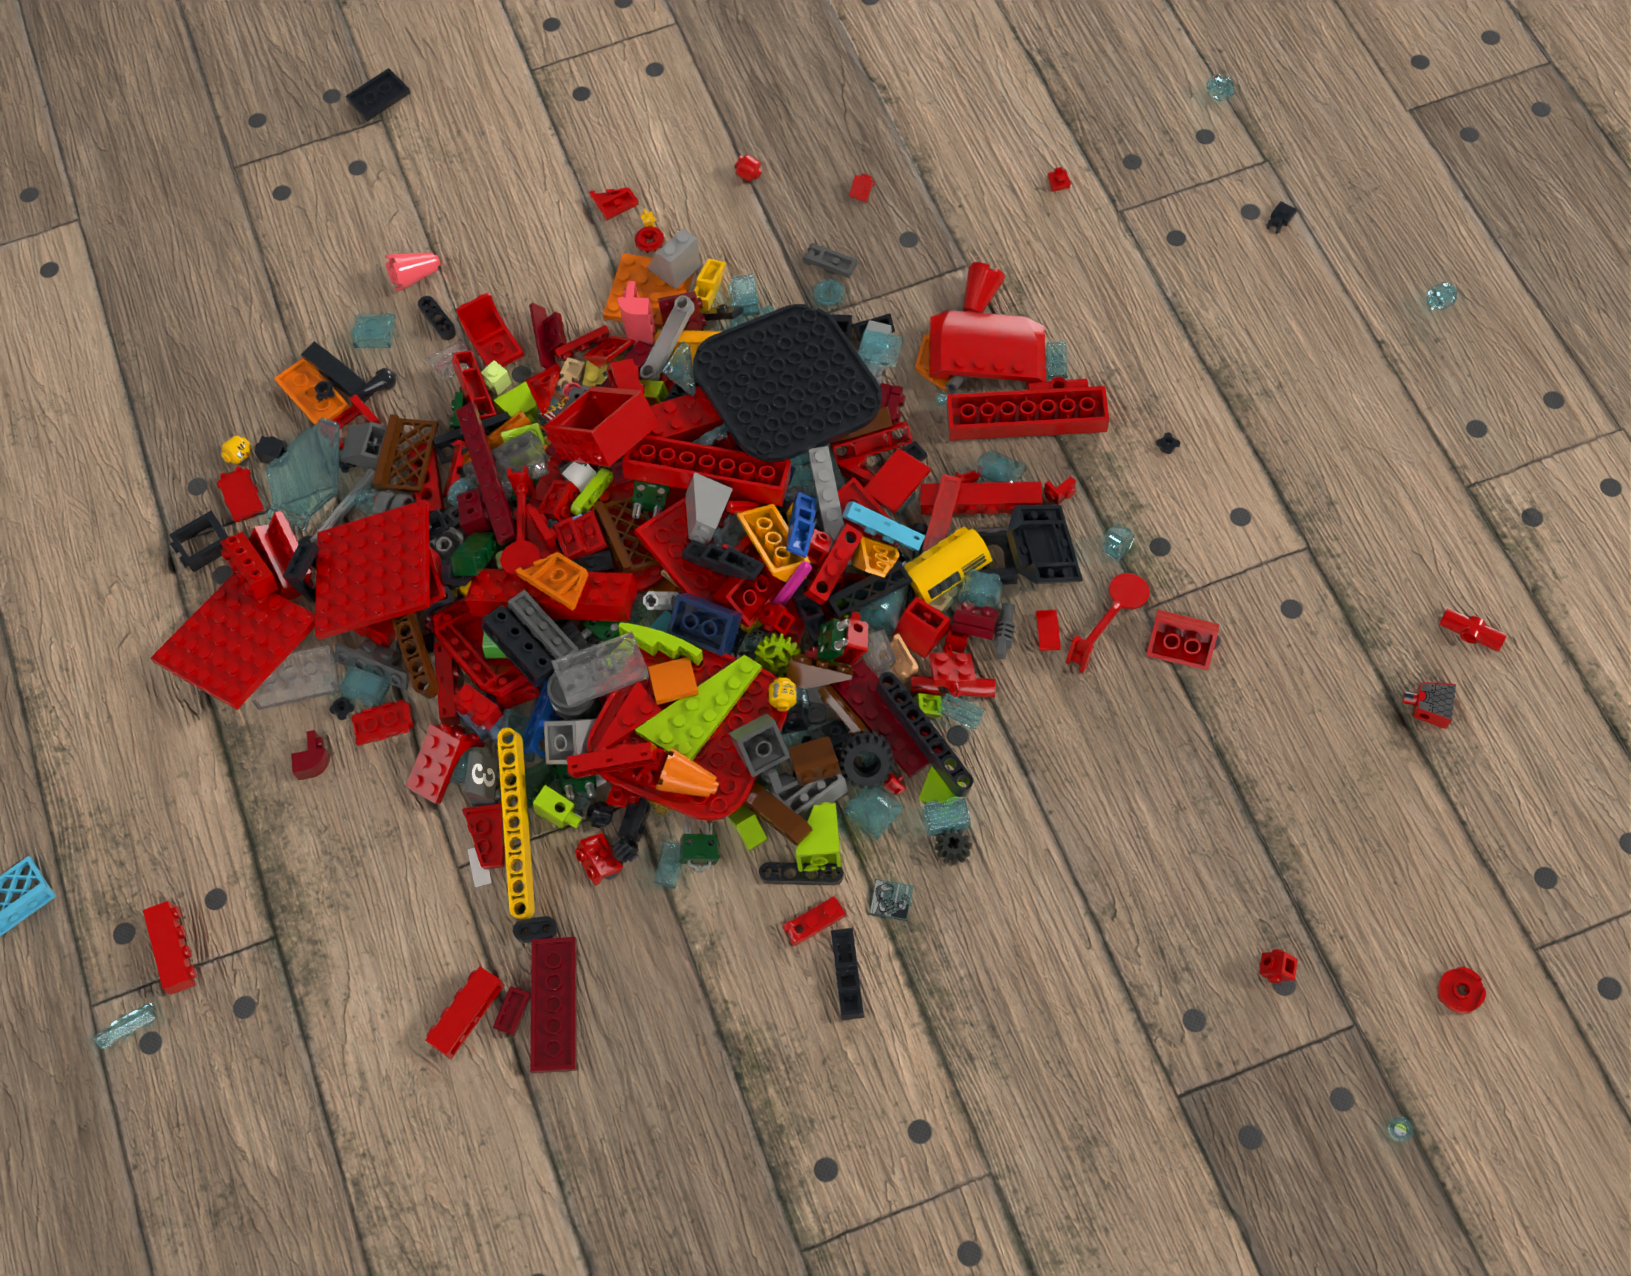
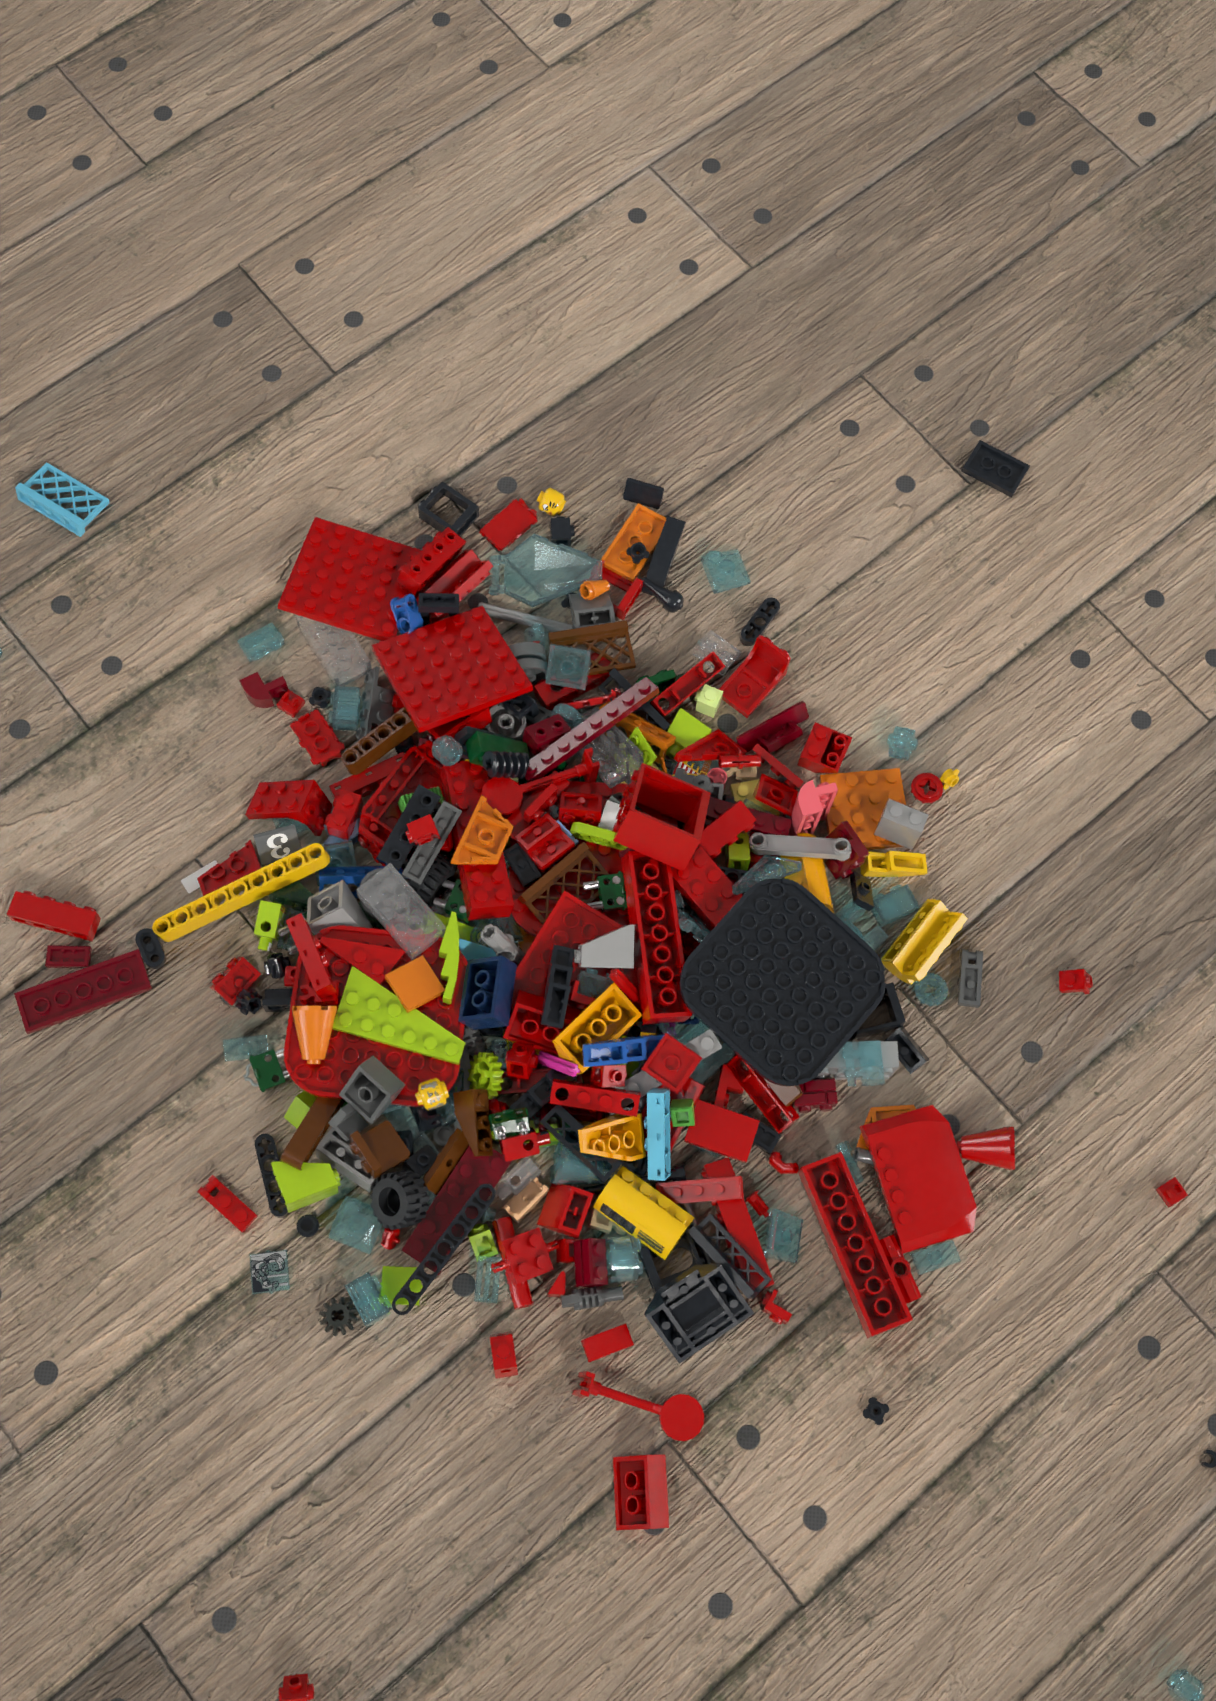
camera: 60 degrees right, 5 degrees up
red brick [143,901,197,995] -> none
coral cone [385,252,440,292] -> none
red wing [589,187,639,221] -> none
red head [734,154,763,182] -> none
black slope [831,928,864,1021] -> none
clear light blue slope [1103,524,1135,562] -> none
none -> clear light blue bracket [237,622,285,662]
none -> red tile [276,689,305,718]
none -> black plate [297,1215,319,1237]
none -> blue piece [390,594,423,634]
none -> red window [405,814,442,846]
none -> clear light blue head [432,735,463,766]
none -> black piece [482,751,530,779]
none -> red torso [490,1331,518,1379]
none -> clear light blue slope [545,644,591,690]
none -> red slope [548,1271,566,1297]
none -> orange cone [580,580,610,600]
none -> black slope [623,478,664,509]
none -> red tile [641,1033,702,1094]
none -> bright green slope [670,1099,695,1127]
none -> black fence [688,1213,772,1299]
none -> red pin [718,753,761,769]
none -> red arm [768,1151,799,1174]
none -> red slope [797,722,852,773]
none -> yellow brick [881,899,968,985]
none -> clear light blue brick [887,726,918,761]

